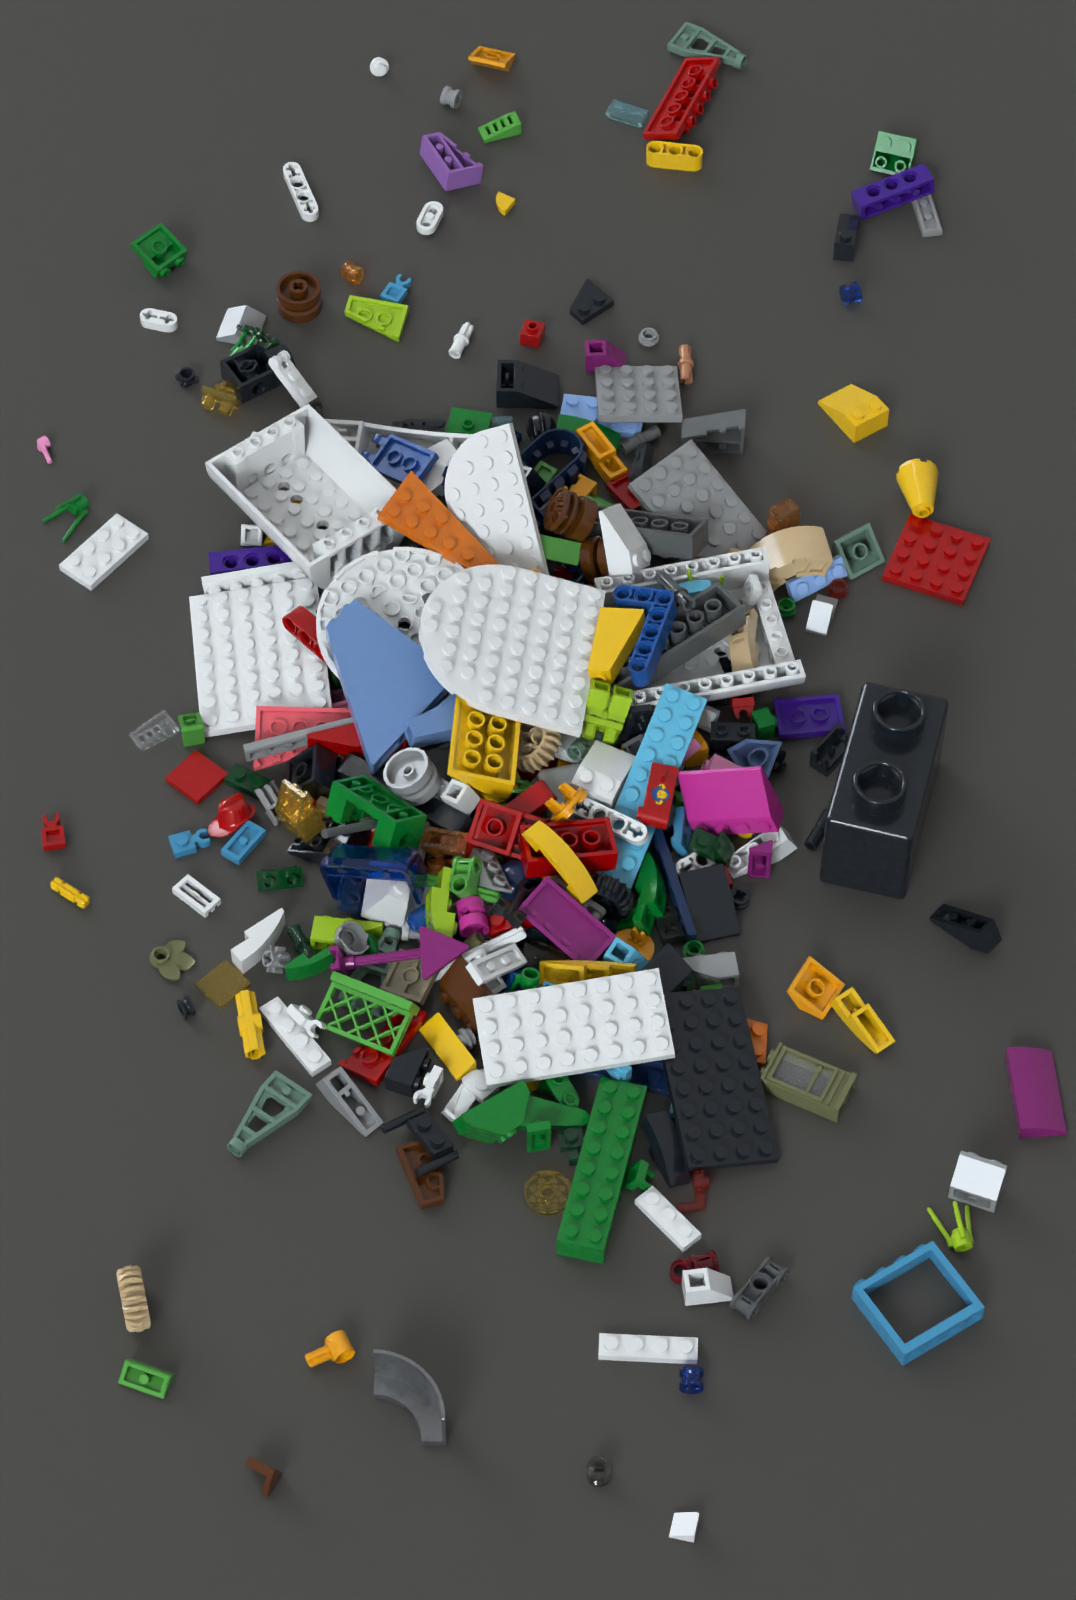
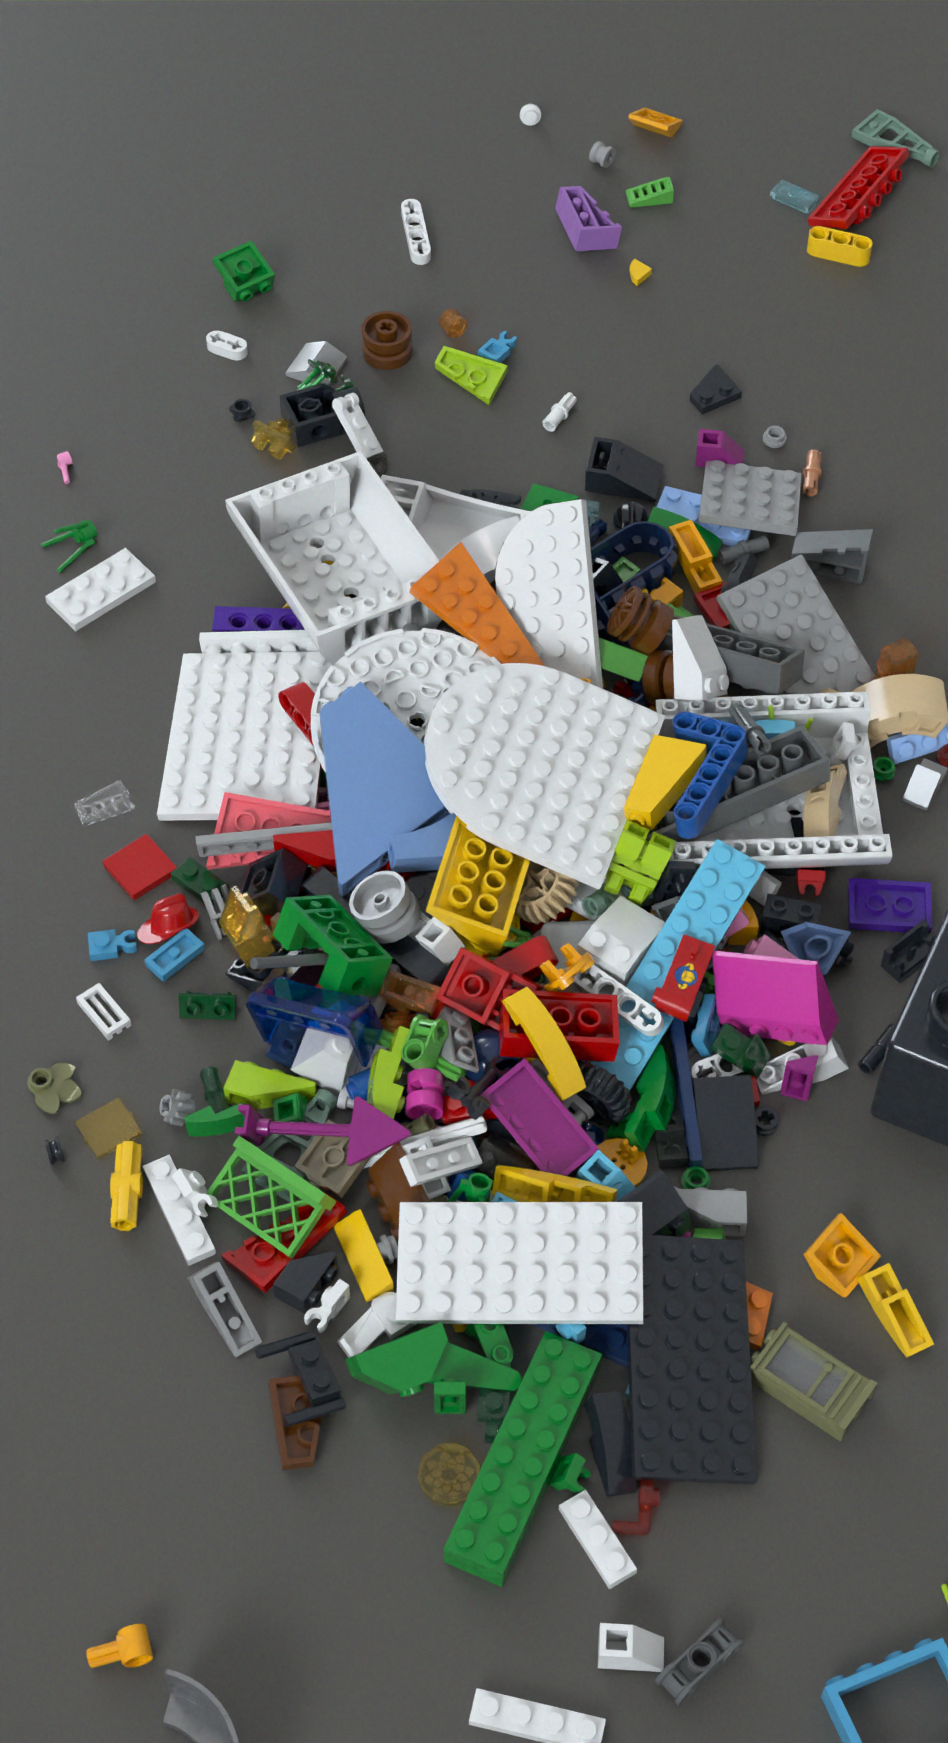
camera: 10 degrees right, 0 degrees up
bright green slope [178,712,205,747] -> none
sand green plate [227,1070,313,1158] -> none
white slope [231,908,286,974] -> none
white slope [241,524,264,546] -> none
light grey hair [334,921,369,956] -> none
blue tile [361,433,439,484] -> none
white plate [416,201,443,235] -> none
red plate [520,319,545,349] -> none
dark red connector [669,1250,719,1284] -> none
green plate [750,707,778,740] -> none

